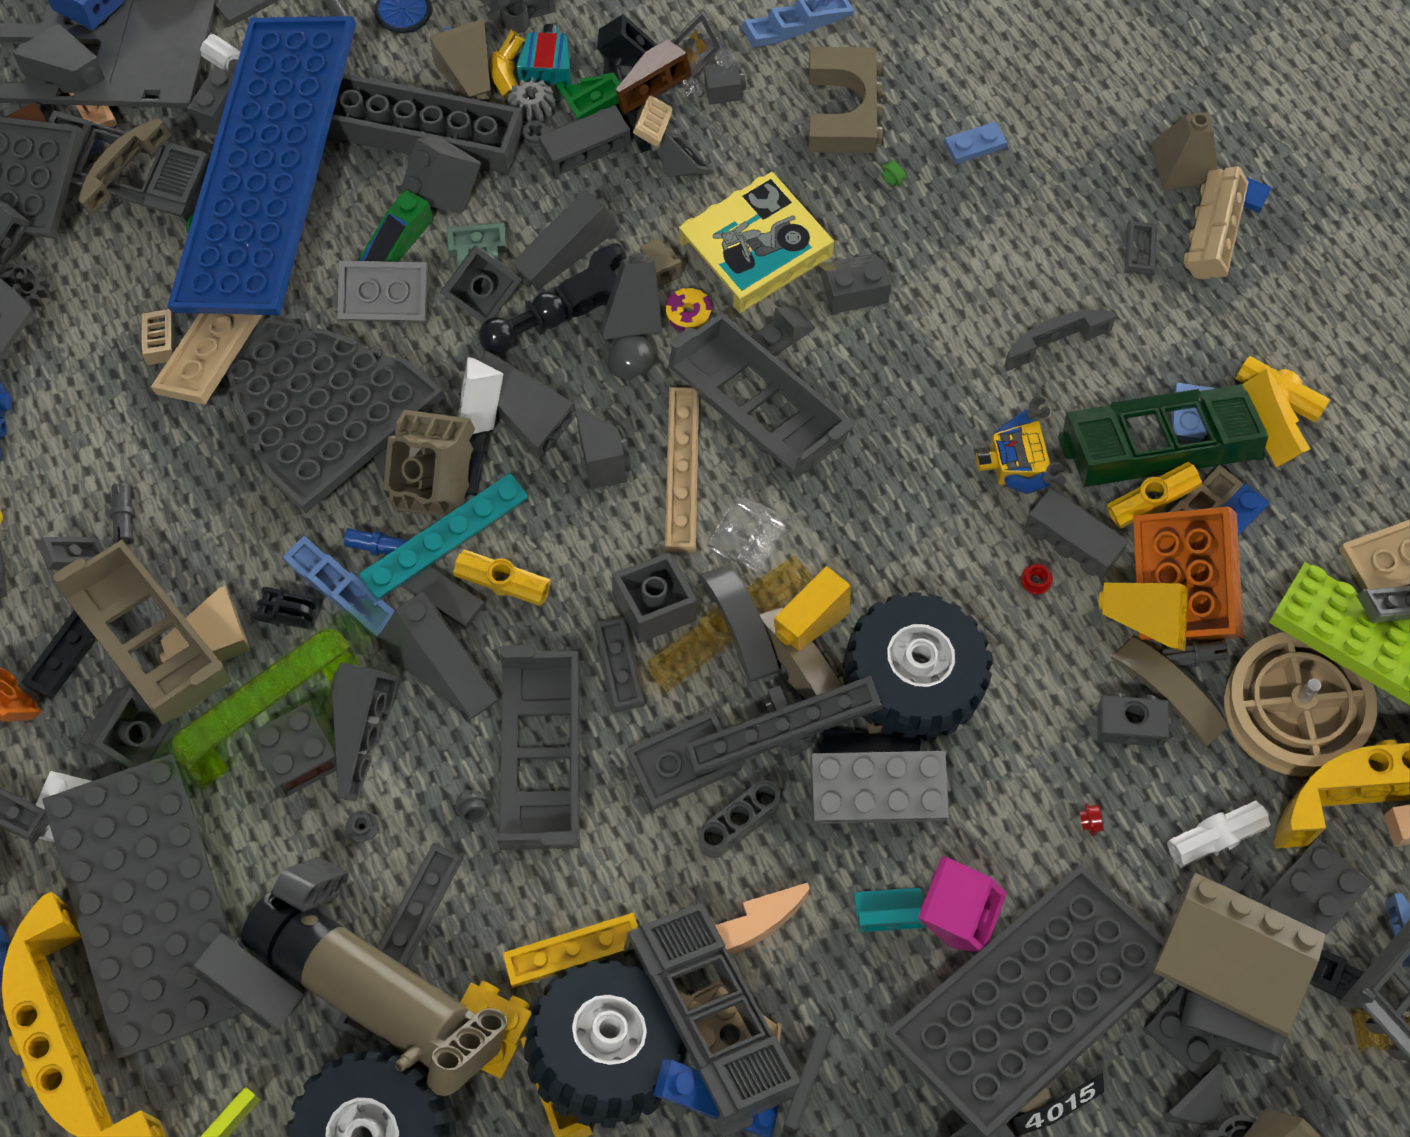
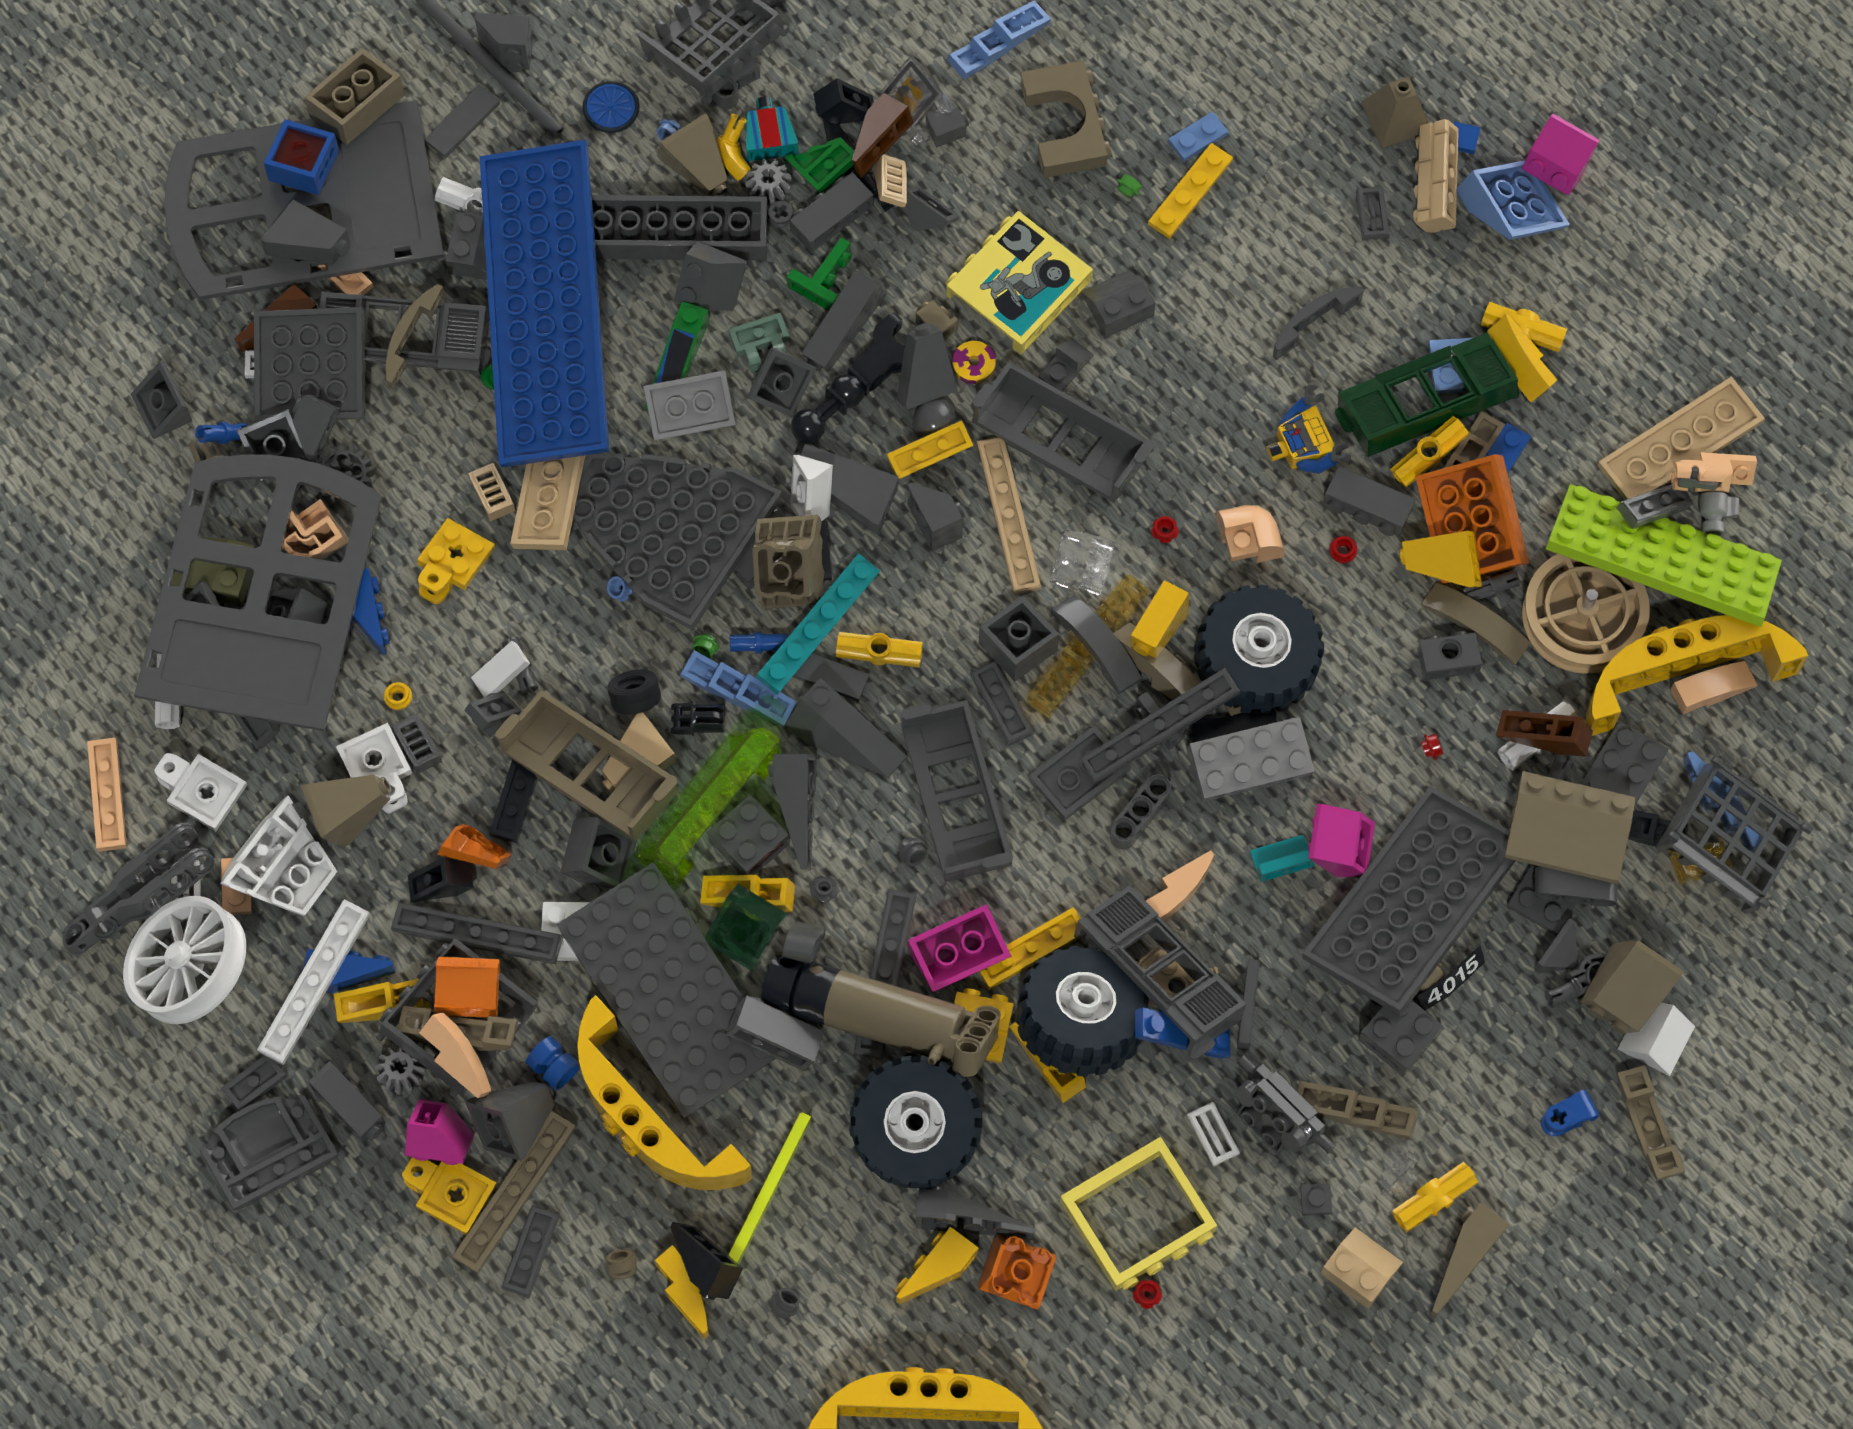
camera: 15 degrees left, 5 degrees up
none -> yellow plate [417,518,495,605]
none -> white tile [471,641,530,698]
none -> medium blue plate [607,575,633,602]
none -> black tyre [607,669,661,715]
none -> bright green plate [692,633,719,659]
none -> yellow slope [700,875,795,912]
none -> clear green brick [705,884,787,971]
none -> green bracket [787,237,852,311]
none -> yellow plate [886,420,973,479]
none -> dark pink slope [906,904,1011,993]
none -> yellow plate [1148,143,1233,239]
none -> red plate [1151,516,1179,543]
none -> light nougat brick [1216,505,1285,563]
none -> medium blue slope [1457,160,1570,240]
none -> reddish brown slope [1496,710,1593,757]
none -> dark pink slope [1522,114,1600,196]

